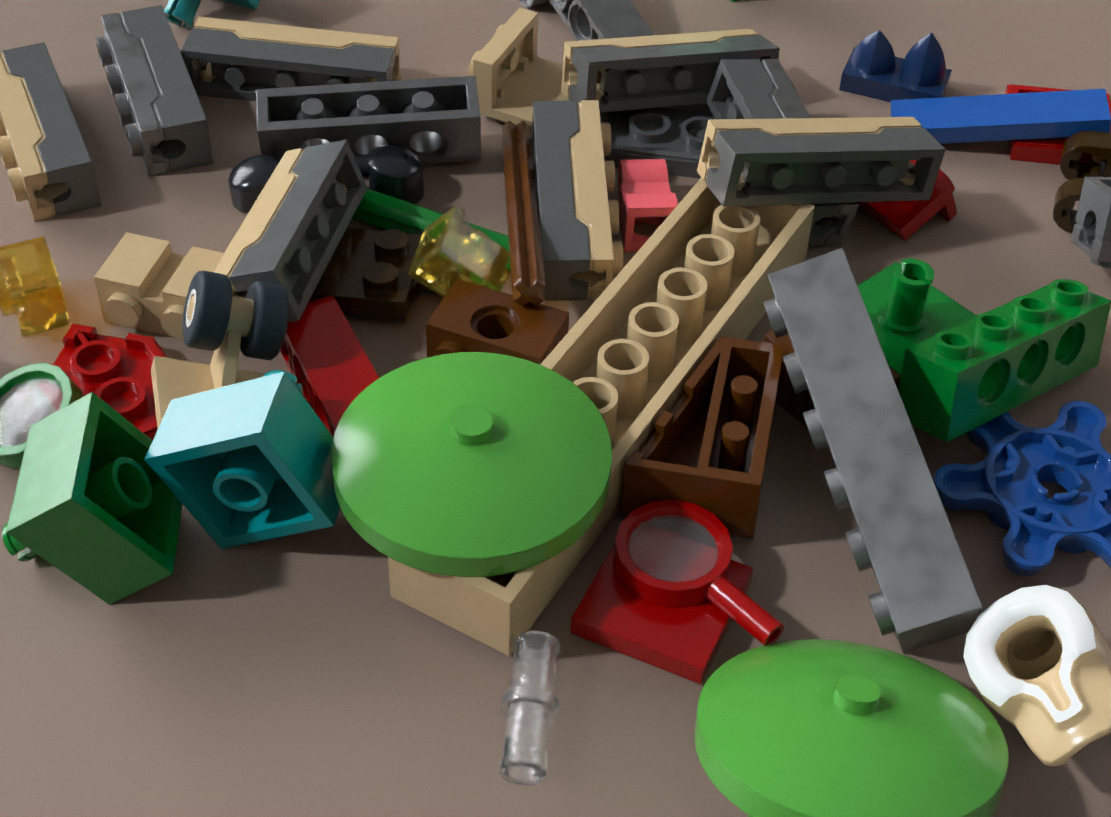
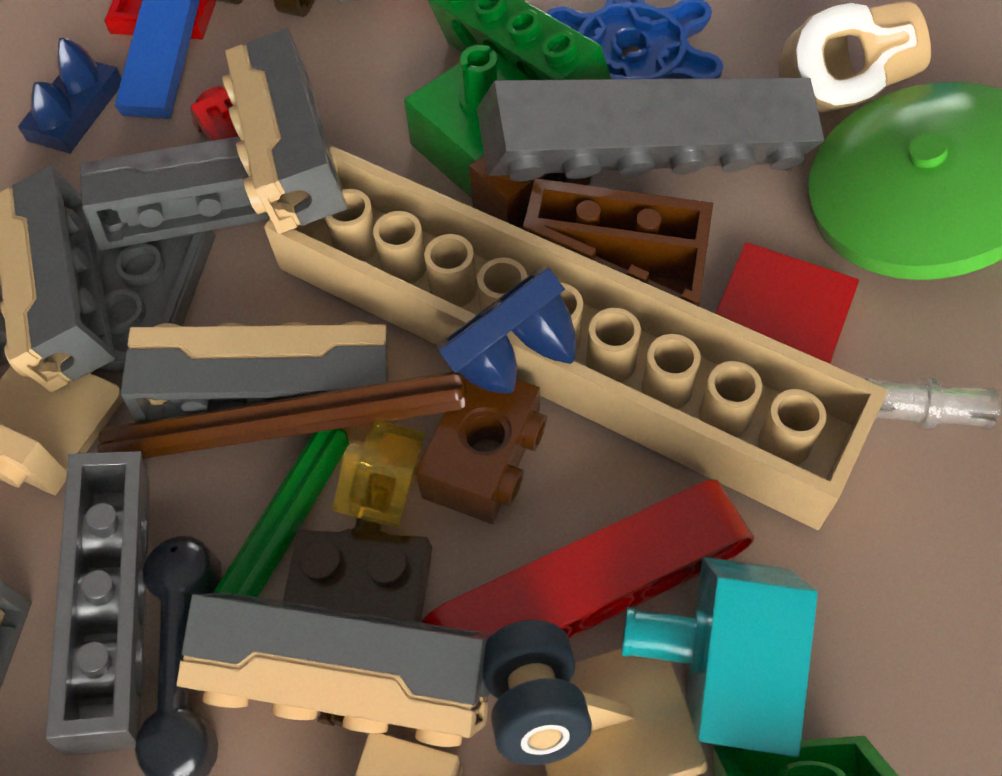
camera: 85 degrees left, 15 degrees up
bright green dish [331,352,612,577] -> none
red piece [613,499,784,646] -> none
coral leg [617,159,678,252] -> none
none -> dark blue tile [436,267,576,394]

